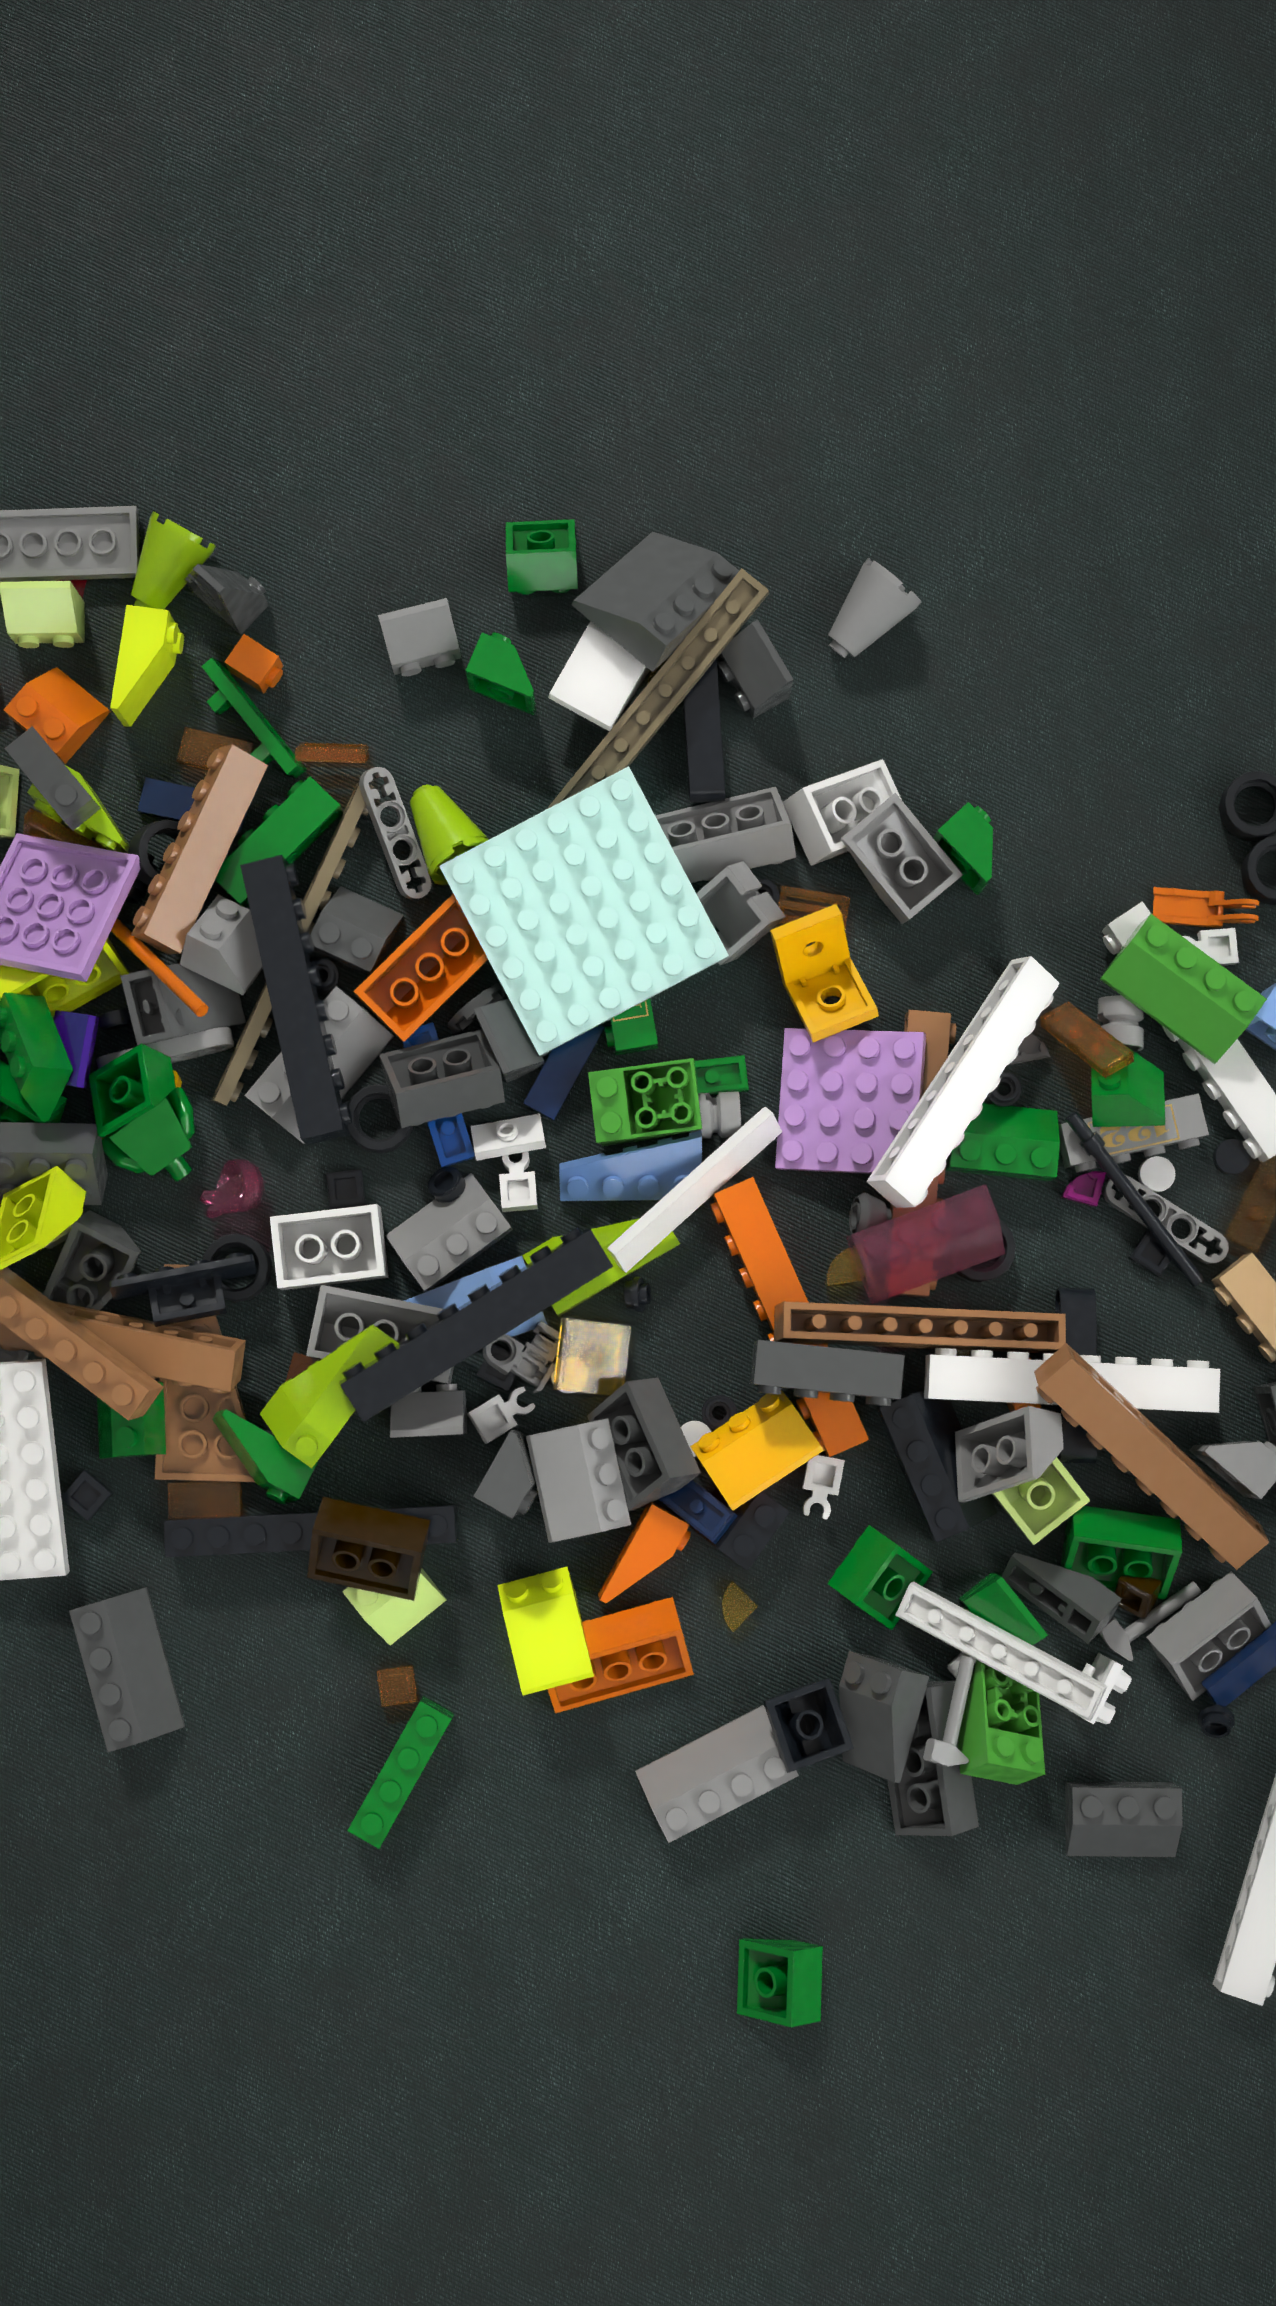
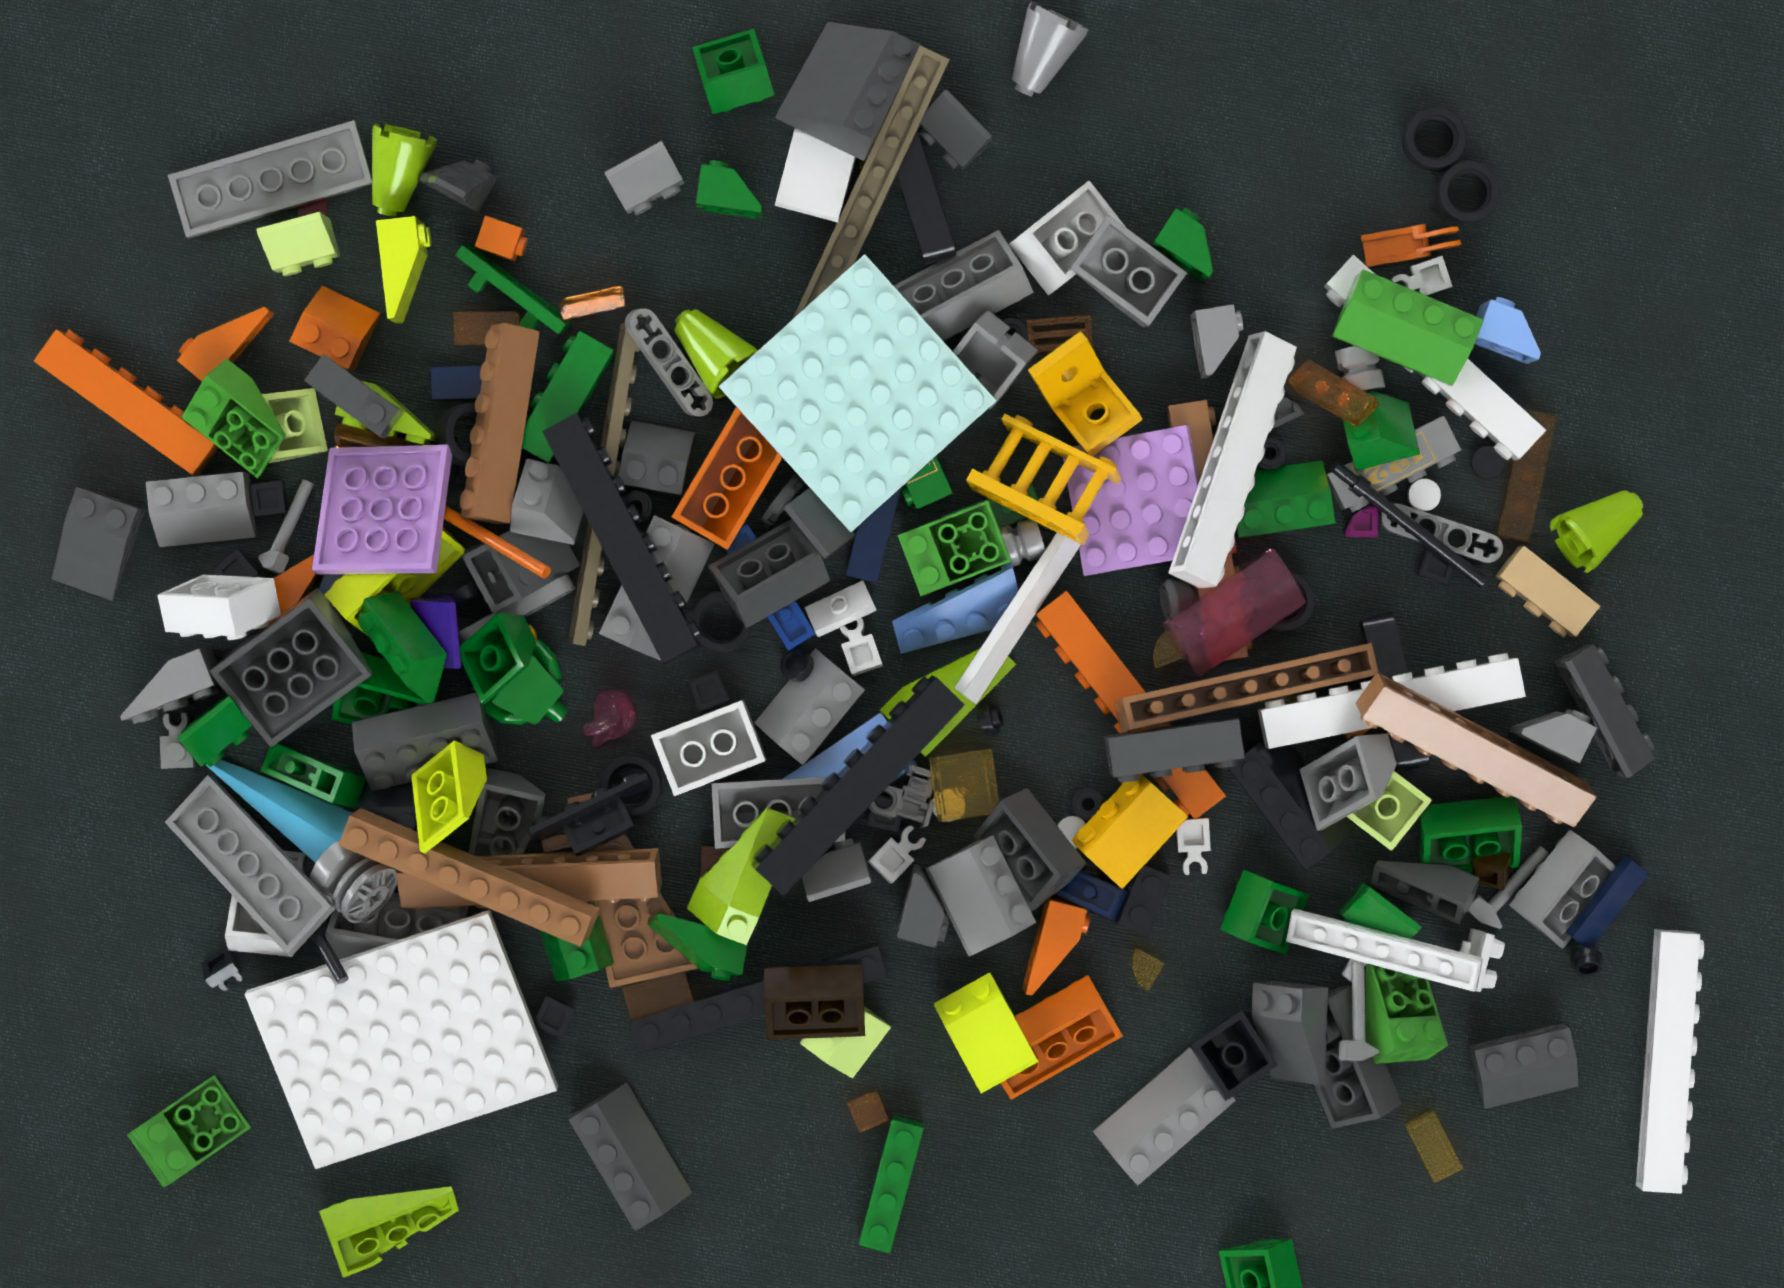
camera: 15 degrees left, 5 degrees up
none -> clear orange tile [542,834,571,853]
none -> yellow fence [966,414,1121,545]
none -> light grey slope [1190,304,1243,380]
none -> clear yellow tile [1404,1110,1463,1183]

